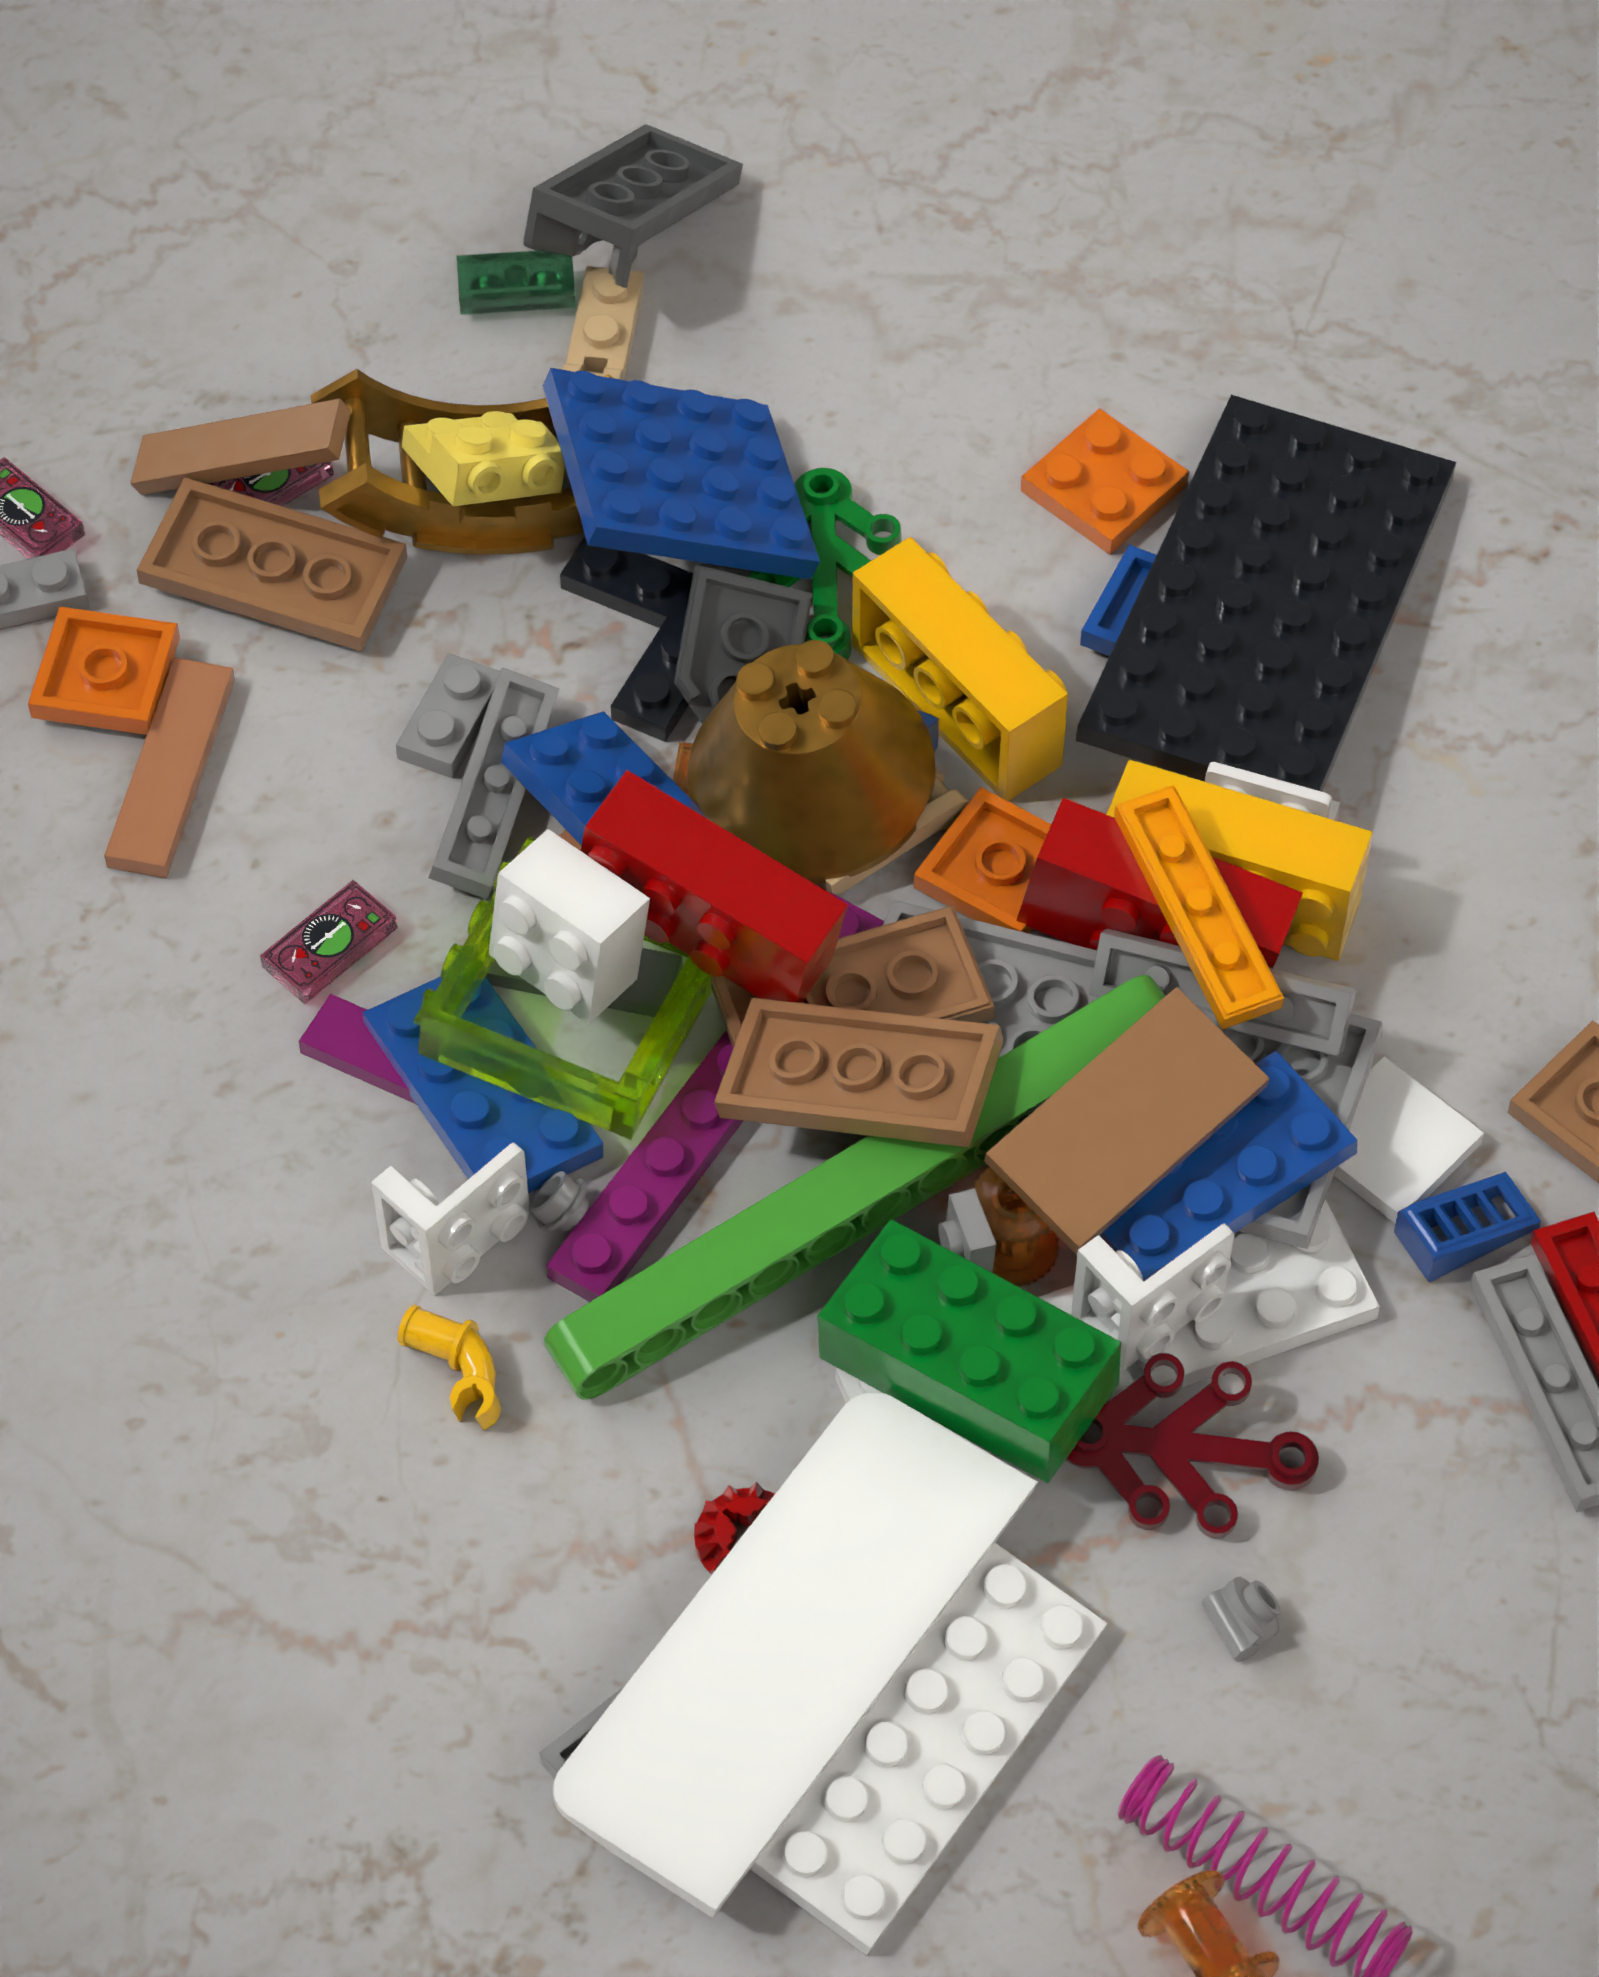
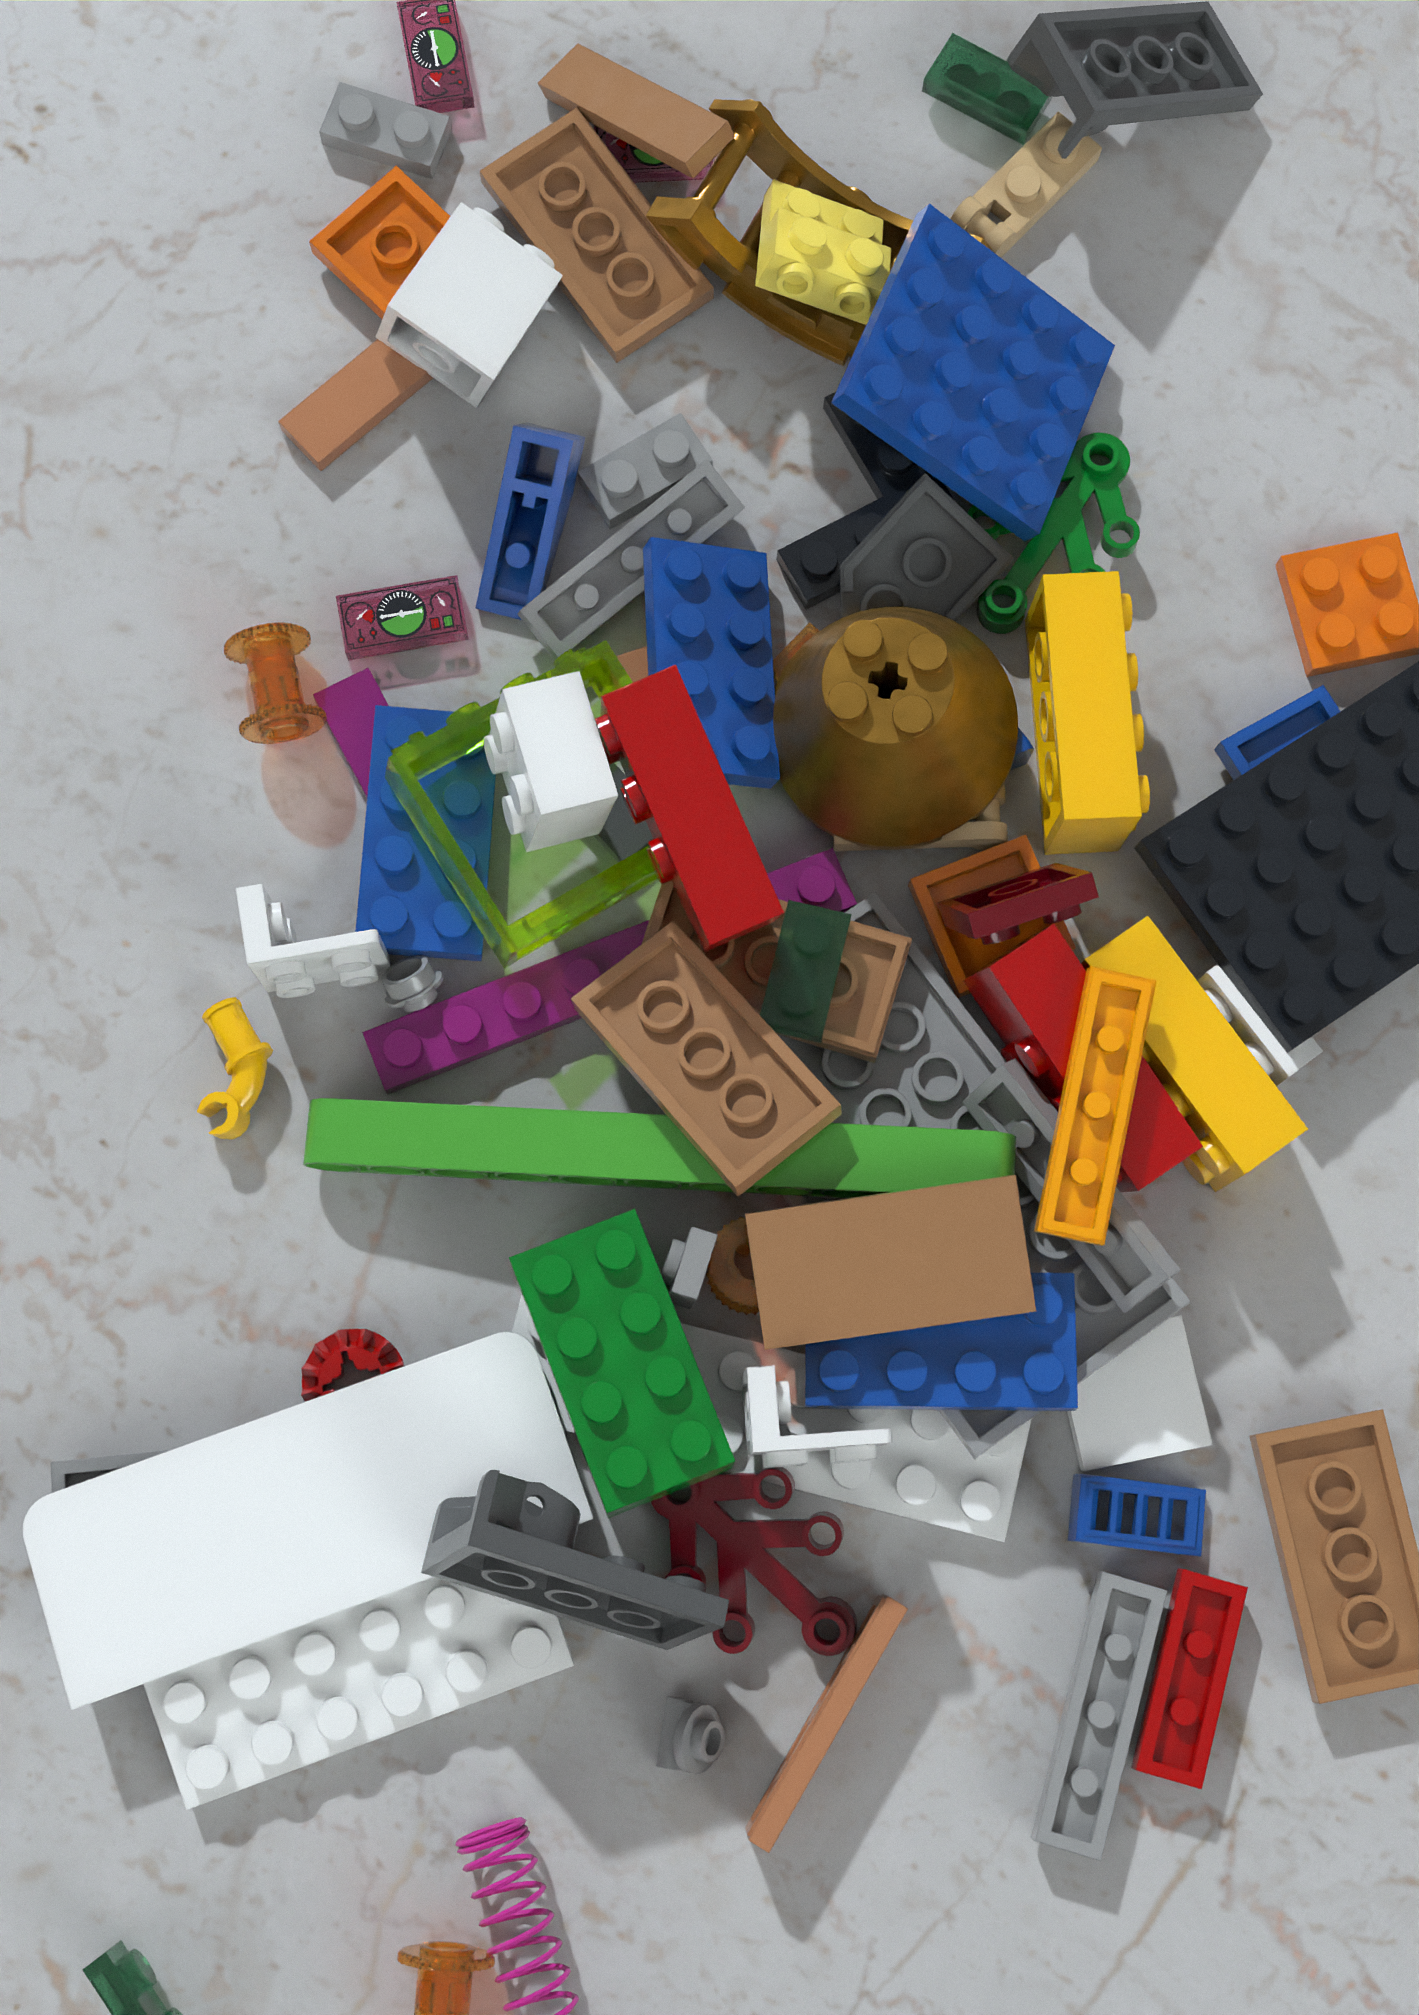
camera: 30 degrees right, 20 degrees up
none -> clear orange hose [224,622,327,744]
none -> white slope [376,202,563,408]
none -> dark grey plate [421,1470,729,1650]
none -> blue slope [475,423,585,620]
none -> nougat tile [745,1594,908,1853]
none -> clear green plate [760,900,852,1043]
none -> dark red plate [937,863,1099,945]

